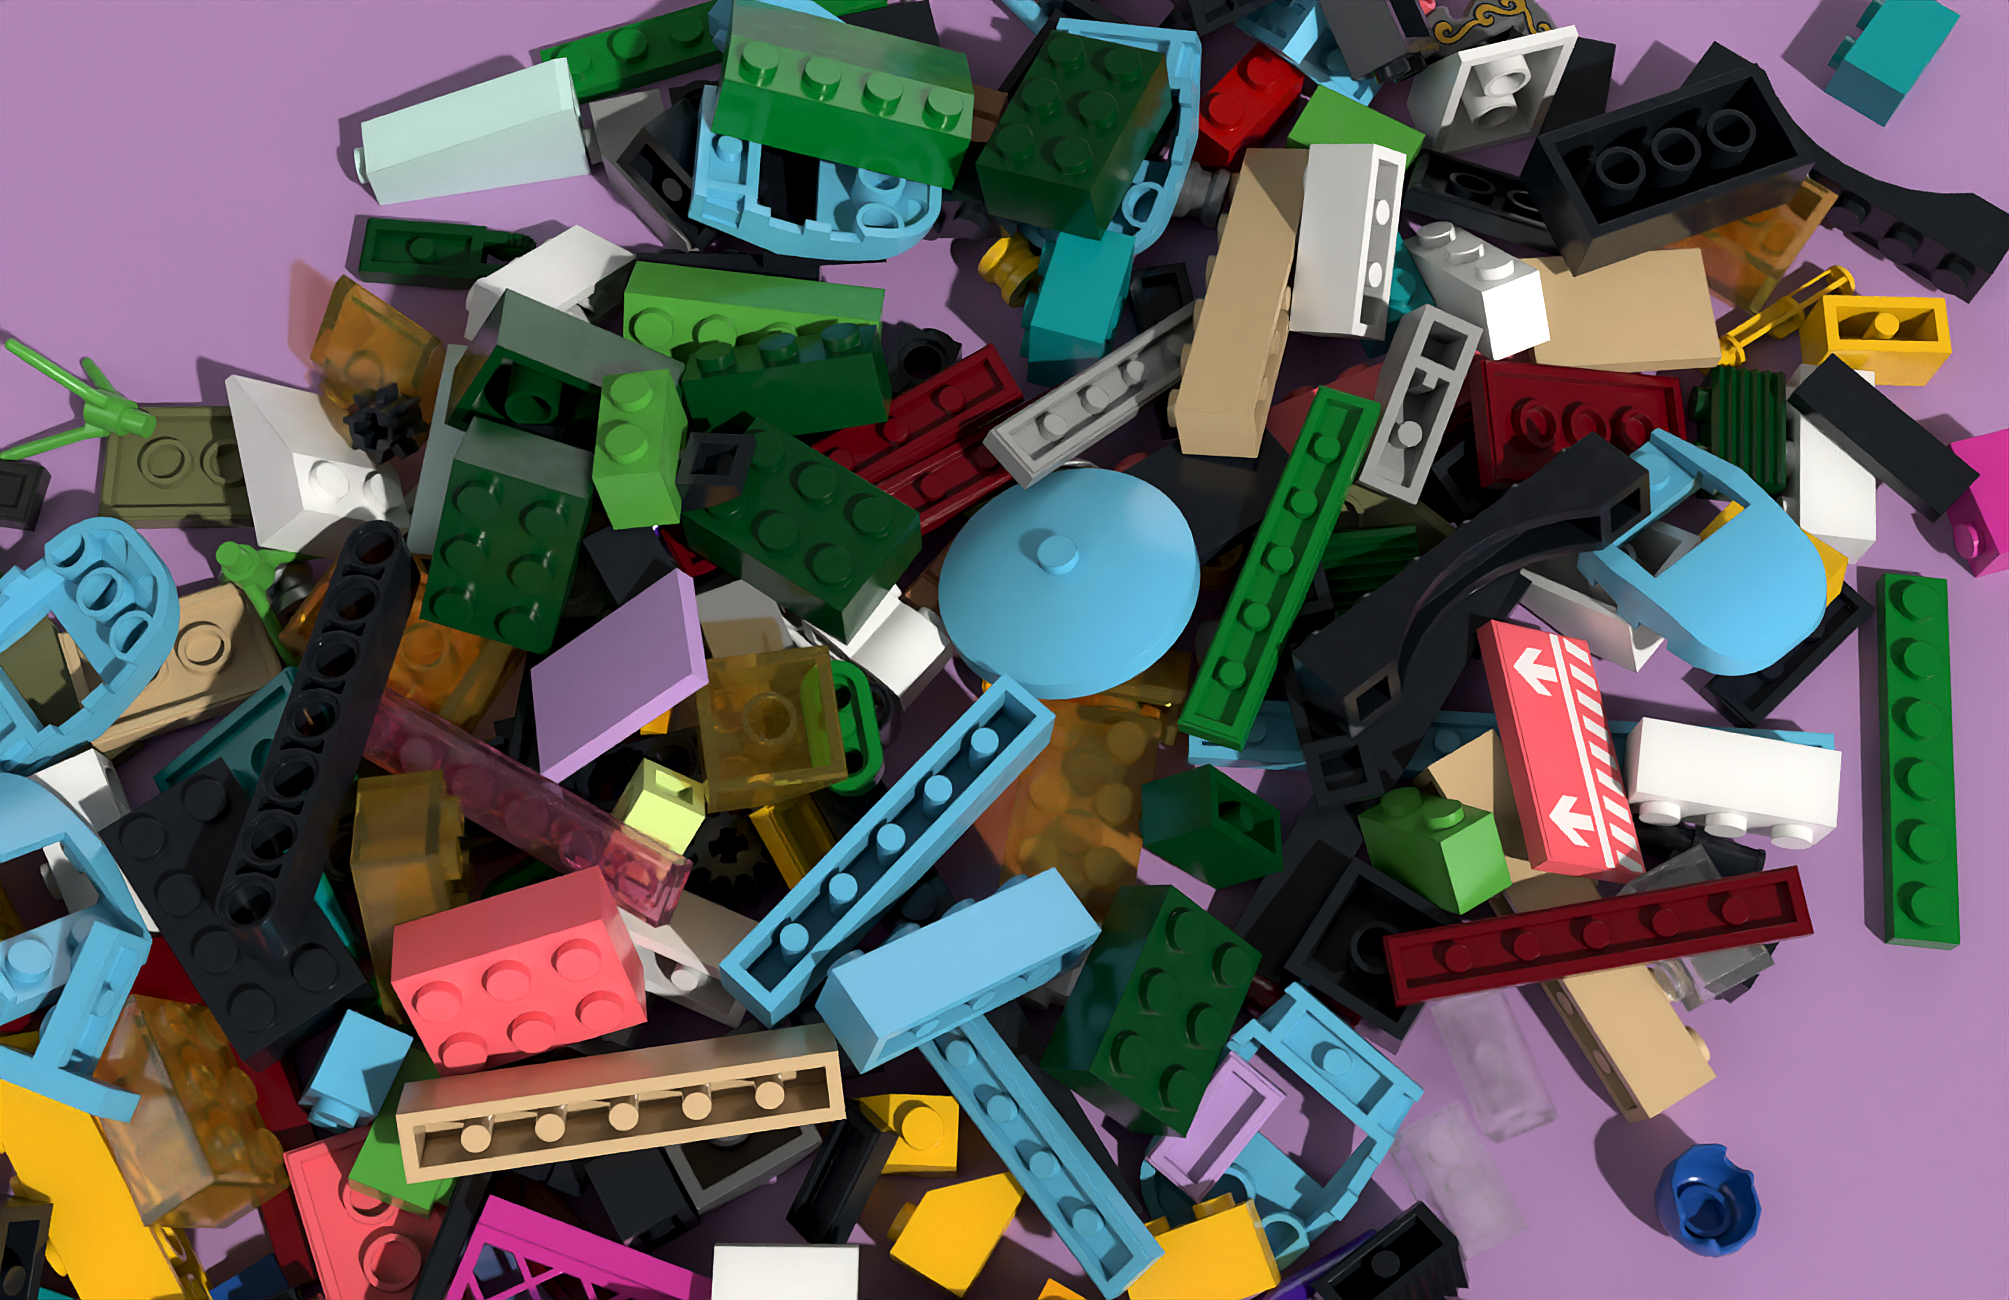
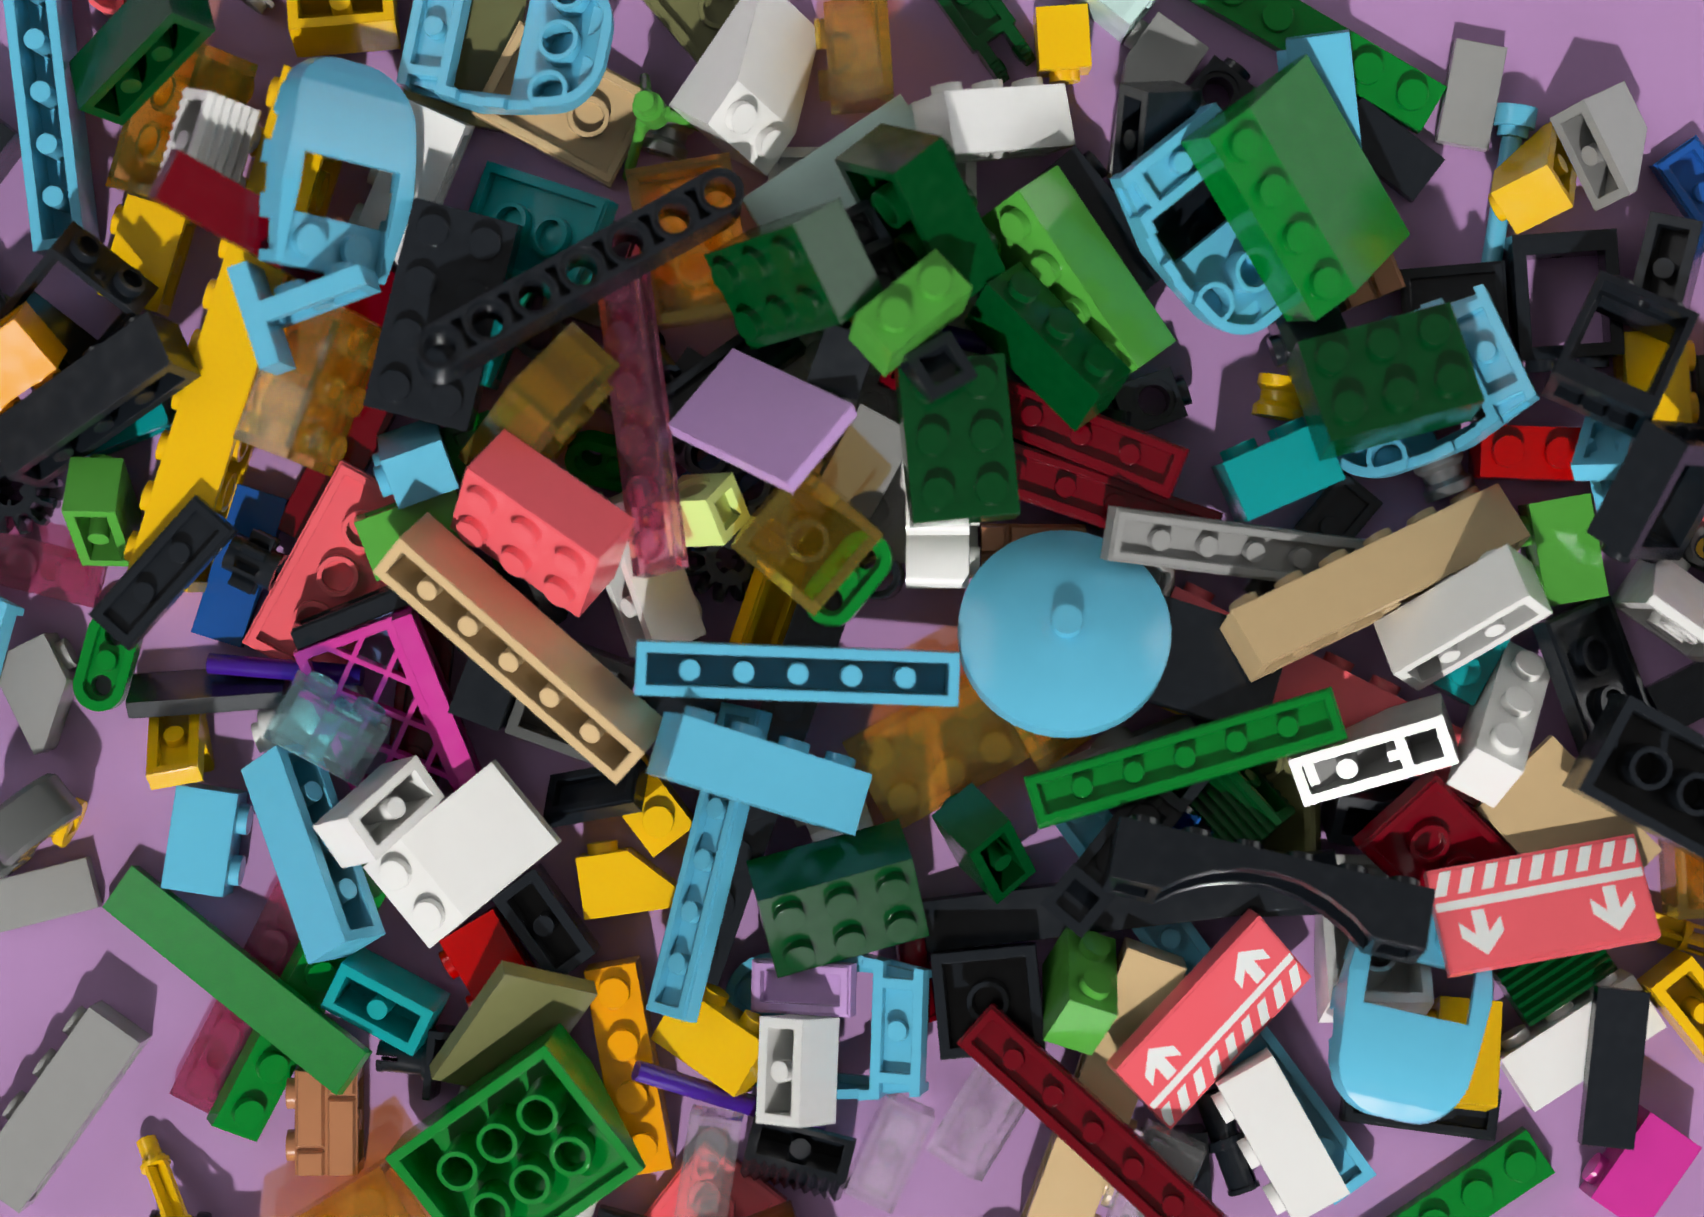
camera: 55 degrees right, 20 degrees up
black gear [343,381,430,465] -> none
none -> white brick [756,1014,840,1128]
none -> yellow brick [1033,3,1092,85]
none -> coral tile [1423,833,1661,978]

